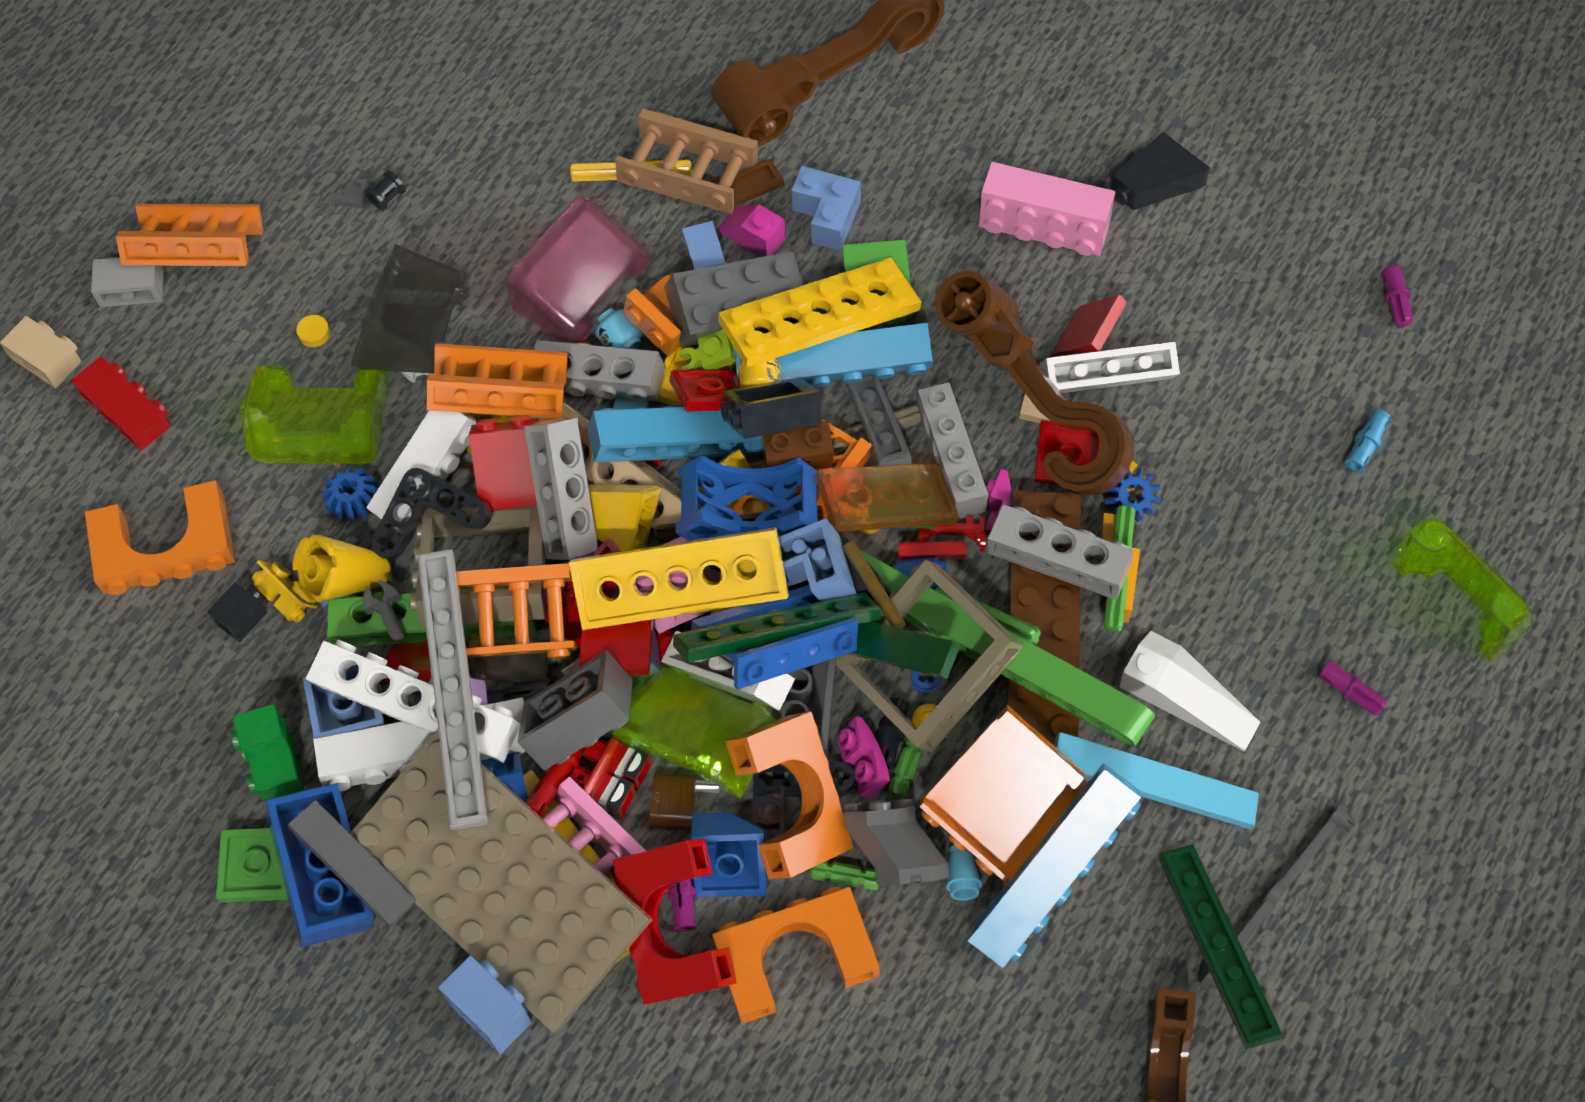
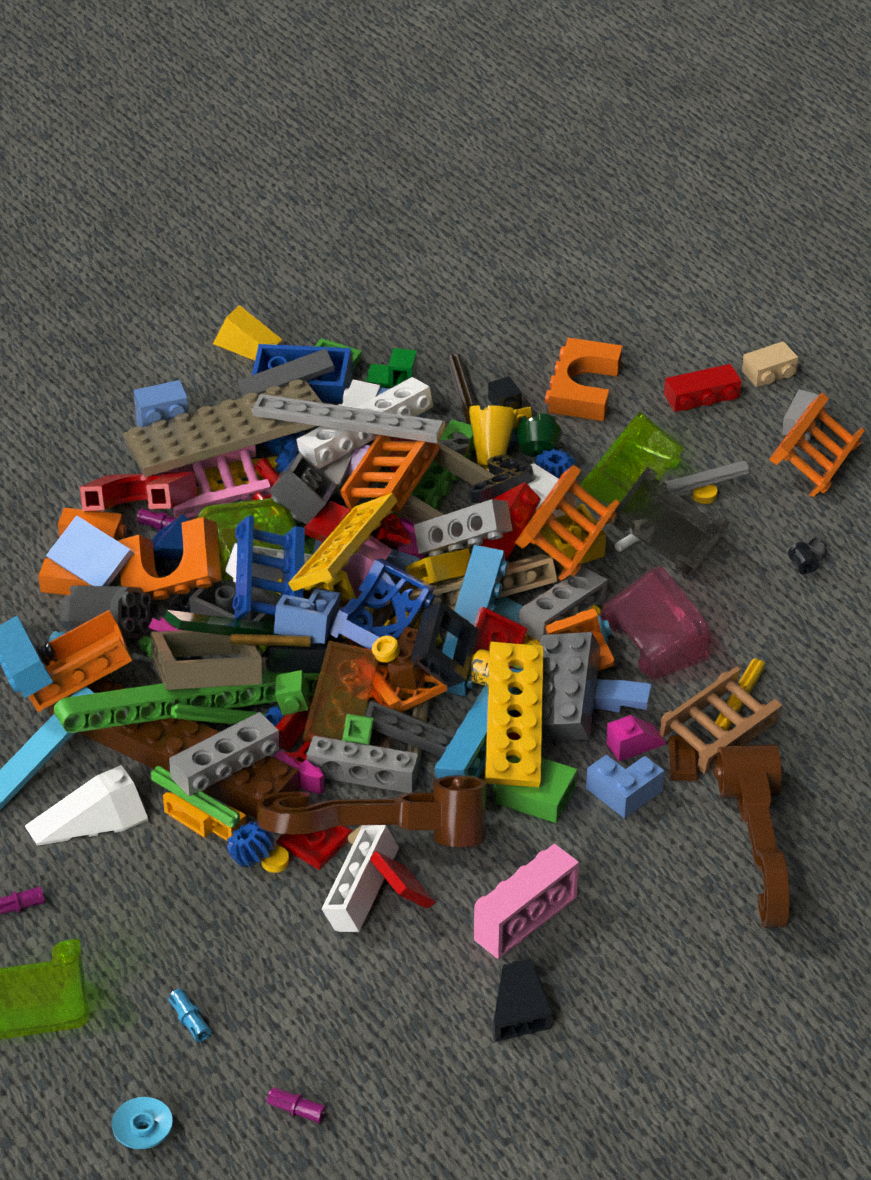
camera: 115 degrees right, 20 degrees down
dark green tile [673,592,881,663] -> none
none -> black bush [36,640,59,666]
none -> light blue tile [46,516,133,586]
none -> medium azure dish [112,1097,173,1149]
none -> yellow slope [213,305,282,361]
none -> bright green brick [275,670,309,715]
none -> bright green tile [342,714,374,745]
none -> yellow tile [372,636,400,662]
none -> dark brown axle [448,353,476,425]
none -> dark green cone [515,413,563,457]
none -> light grey axle [659,460,750,497]

